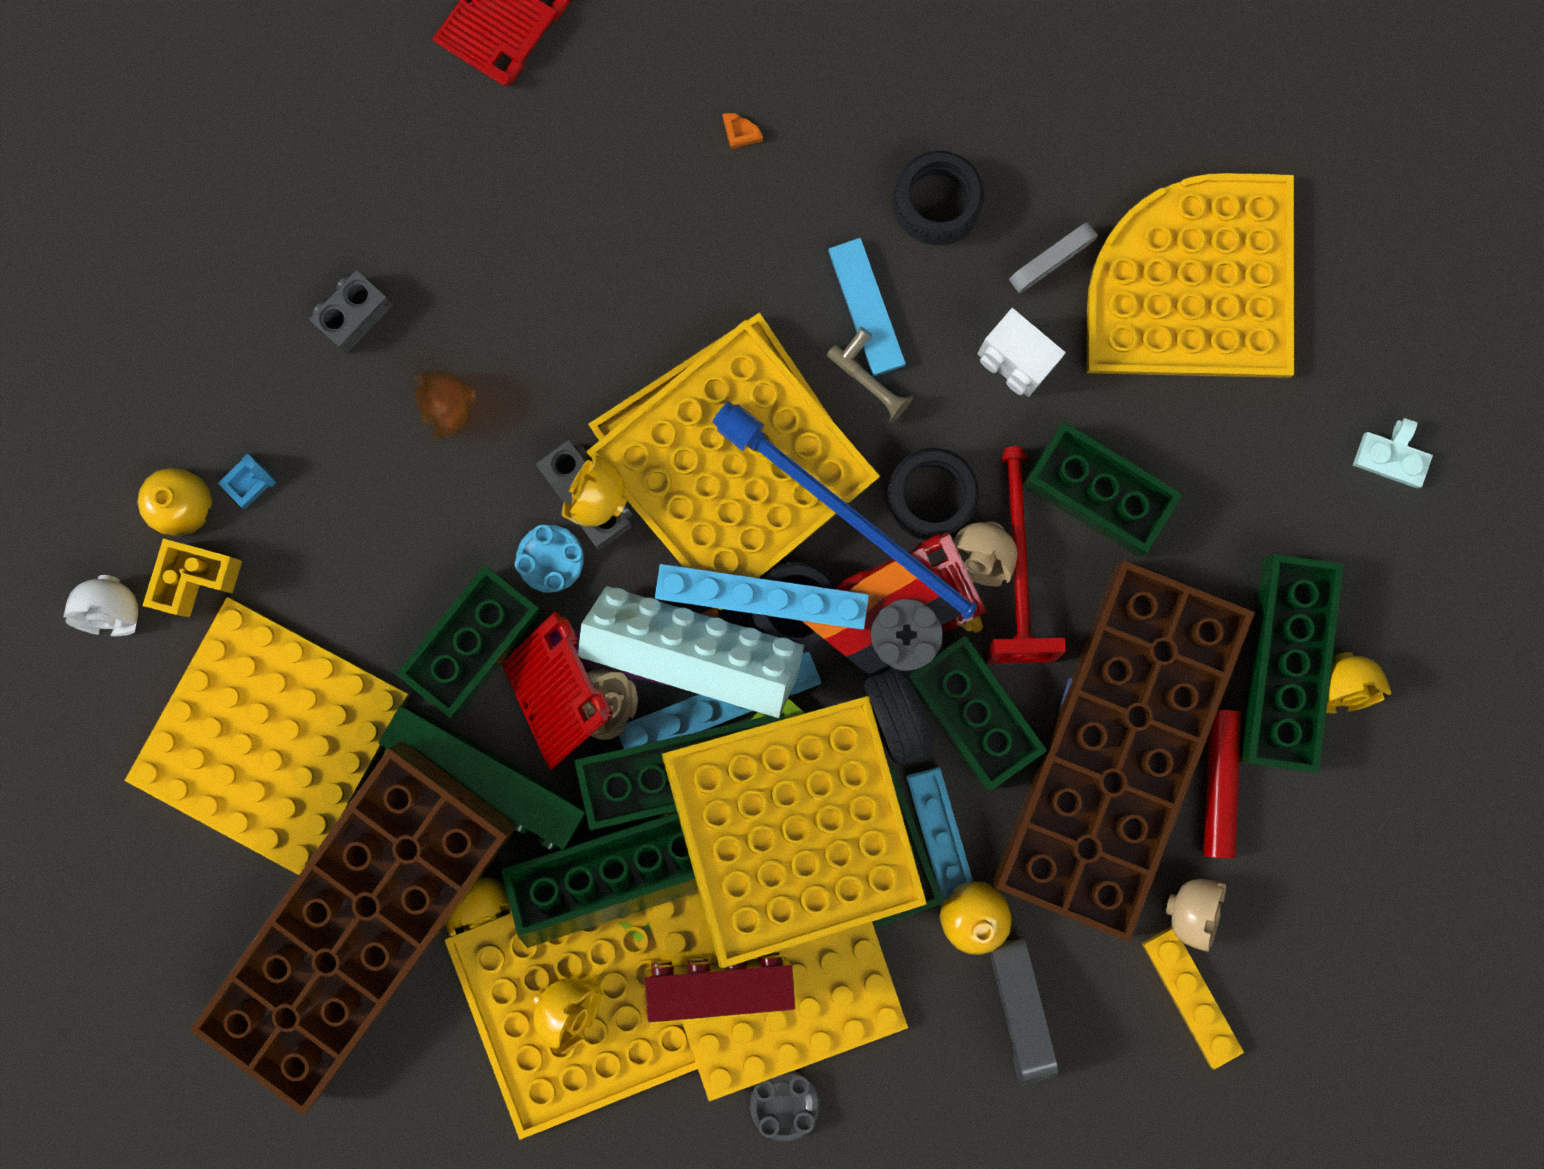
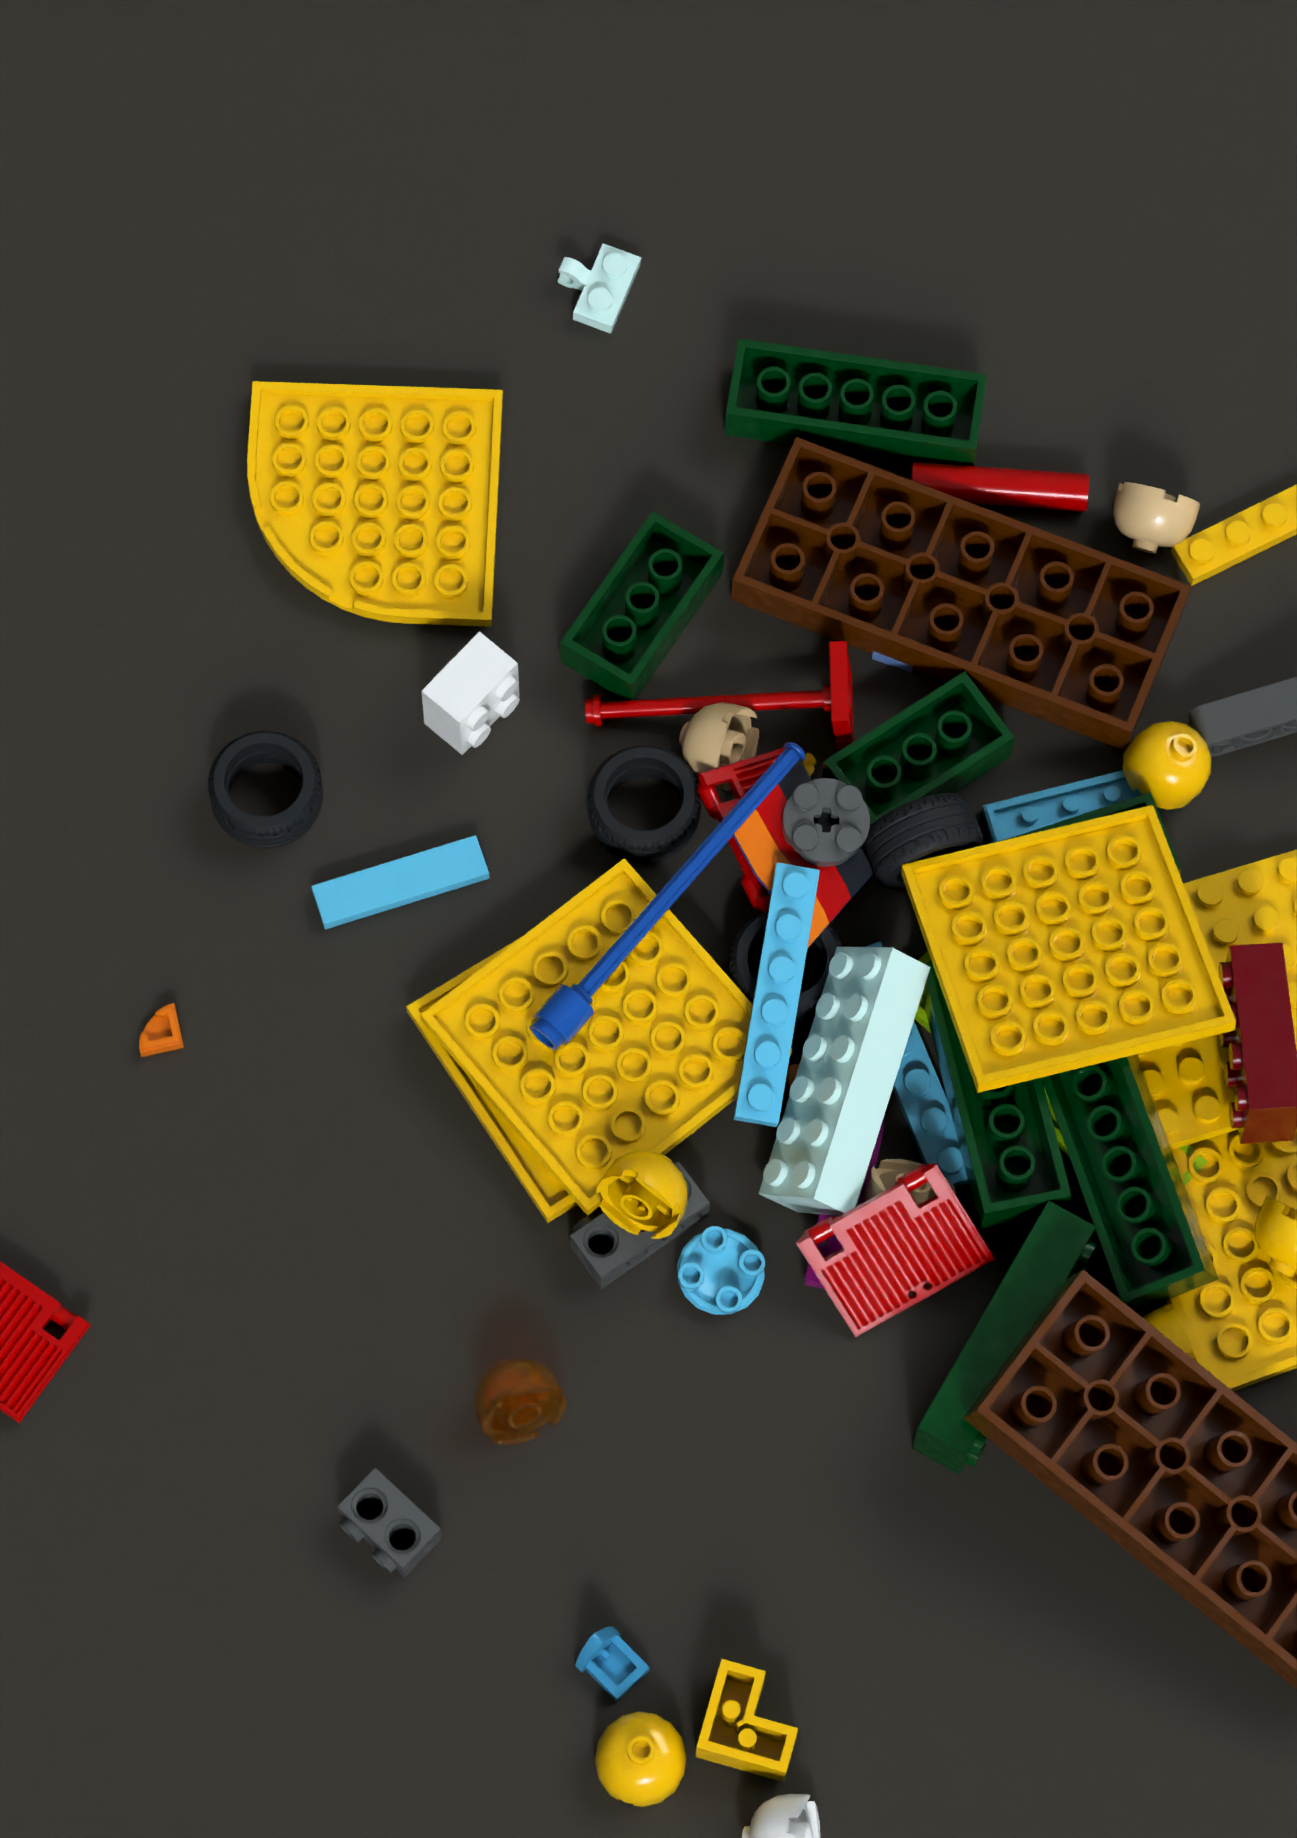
camera: 90 degrees left, 15 degrees down
yellow plate [124,597,410,875] -> none
dark green brick [395,565,544,719] -> none
dark tan piece [827,327,914,423] -> none
light grey beam [1009,222,1098,294] -> none
yellow cylinder [1326,652,1392,714] -> none

